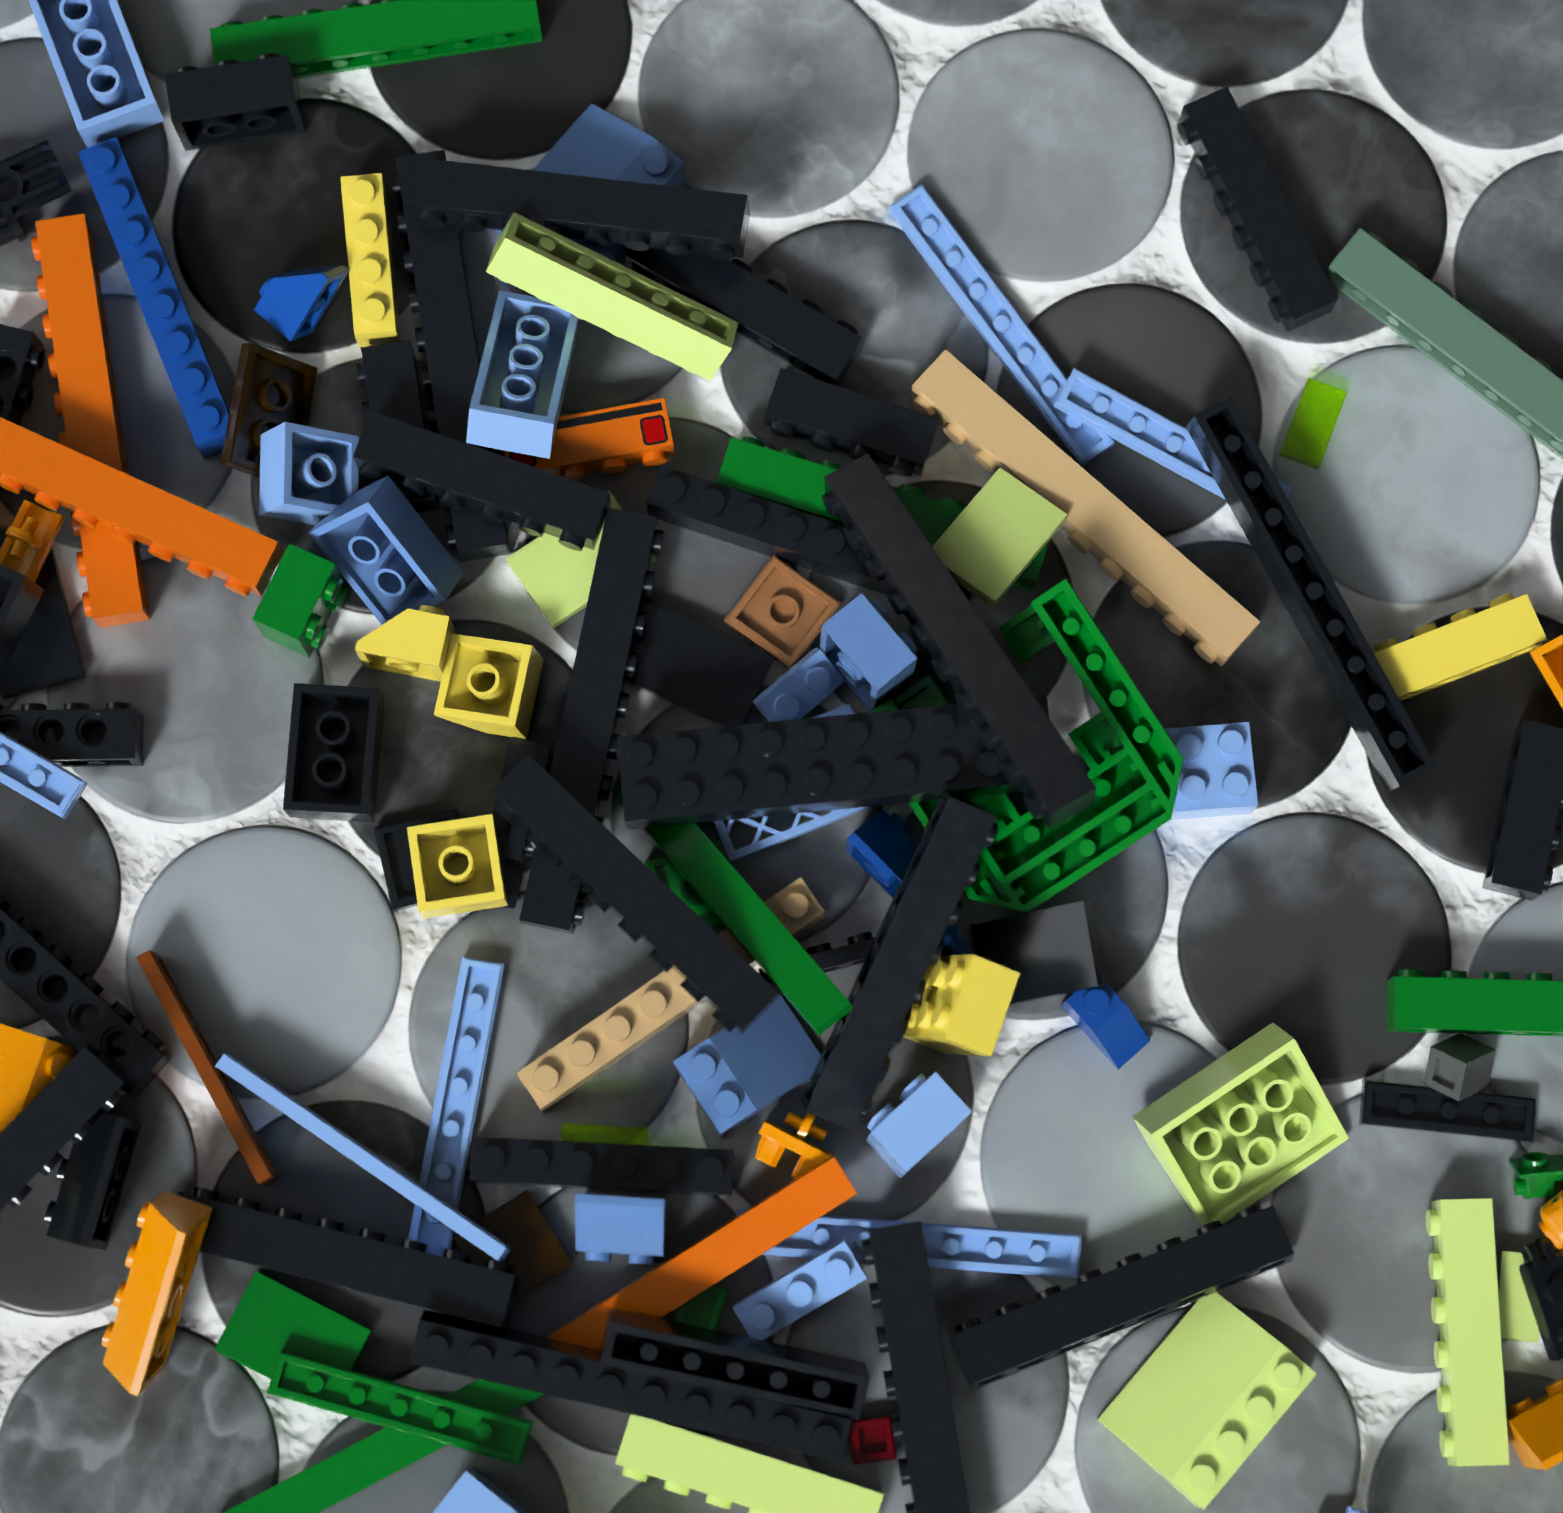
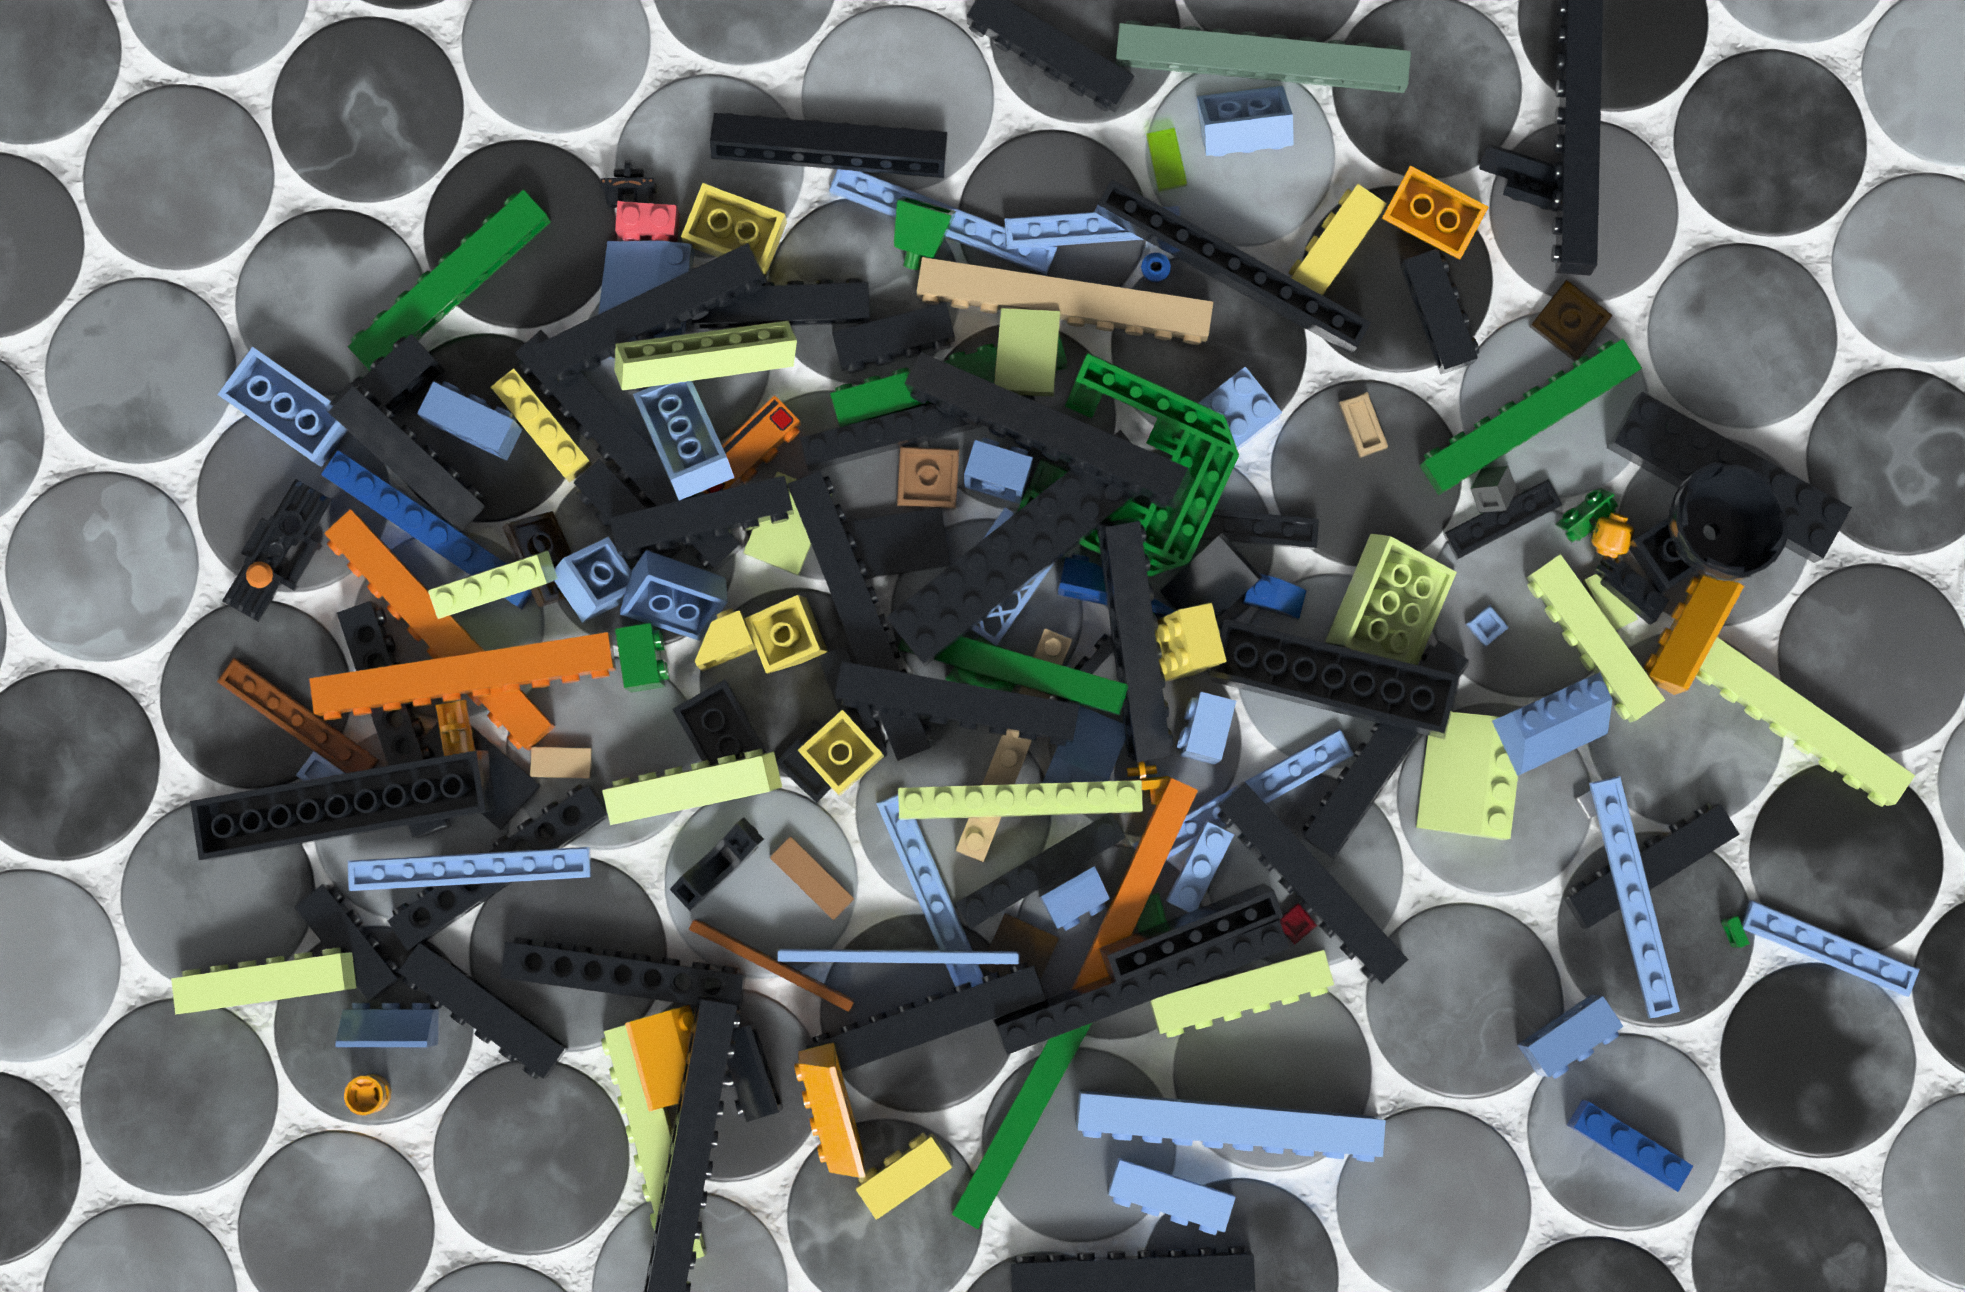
camera: 30 degrees left, 5 degrees up
green tile [214,1271,372,1379] -> none
blue slope [254,265,350,342] -> none
green tile [267,1350,534,1465] -> none
clear neon green tile [561,1123,650,1146] -> none
light blue plate [752,647,845,722] -> none
none -> black brick [325,382,485,532]
none -> medium blue brick [417,381,523,461]
none -> yellowish green brick [428,551,558,619]
none -> tan tile [530,747,592,779]
none -> black hips [601,160,657,208]
none -> yellowish green brick [602,749,782,825]
none -> coral brick [615,201,680,242]
none -> black arch [670,817,764,911]
none -> light yellow brick [681,183,787,276]
none -> black brick [710,113,948,178]
none -> medium nougat tile [770,836,854,920]
none -> light yellow brick [856,1132,953,1220]
none -> green torso [894,196,956,270]
none -> yellowish green brick [898,780,1143,820]
none -> blue plate [1141,252,1171,282]
none -> light blue slope [1197,86,1293,156]
none -> black plate [1201,509,1319,550]
none -> black brick [1209,619,1460,739]
none -> tan tile [1339,392,1388,458]
none -> light blue tile [1466,605,1509,647]
none -> medium blue slope [1492,672,1613,776]

